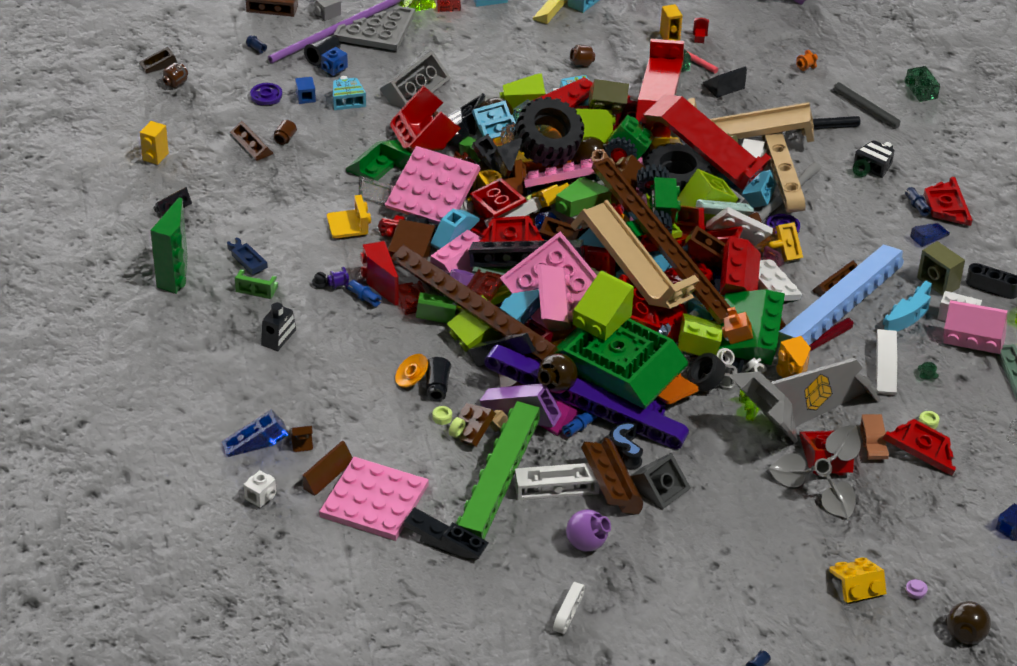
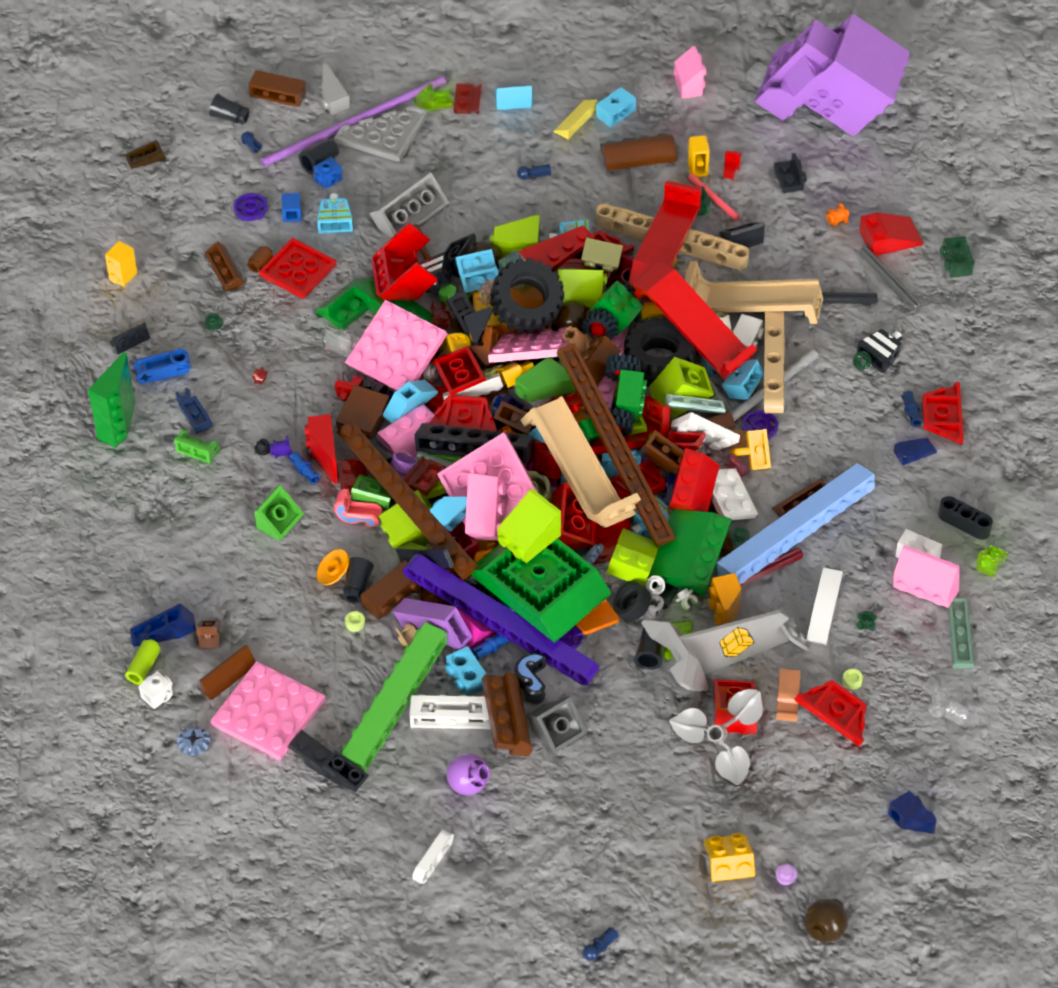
camera: 10 degrees right, 10 degrees up
reddish brown head [162,63,188,88] -> none
black torso [261,302,296,351] -> none
yellow bracket [327,195,371,238] -> none
yellowish green tile [449,417,466,438] -> none
reddish brown plate [458,403,496,447] -> none
dark brown brick [538,353,578,393] -> none
reddish brown head [570,44,596,67] -> none
orange brick [722,307,753,344] -> none
medium azure slope [883,281,932,332] -> none
olive brick [917,241,965,296] -> none
none -> lime brick [125,639,161,685]
none -> blue piece [133,348,191,384]
none -> sand blue gear [177,725,210,755]
none -> clear green plate [204,313,223,331]
none -> black plant [209,93,250,125]
none -> clear red plate [252,367,268,385]
none -> bright green slope [255,485,304,540]
none -> red plate [259,237,337,300]
none -> coral animal [334,489,383,527]
none -> reddish brown brick [361,560,421,620]
none -> medium azure brick [445,646,486,696]
none -> dark blue pin [517,164,551,180]
none -> tan beam [596,204,749,270]
none -> reddish brown brick [600,133,677,171]
none -> black plant [634,627,662,670]
none -> clear green plate [730,527,750,546]
none -> black bracket [773,153,807,193]
none -> red slope [859,212,923,256]

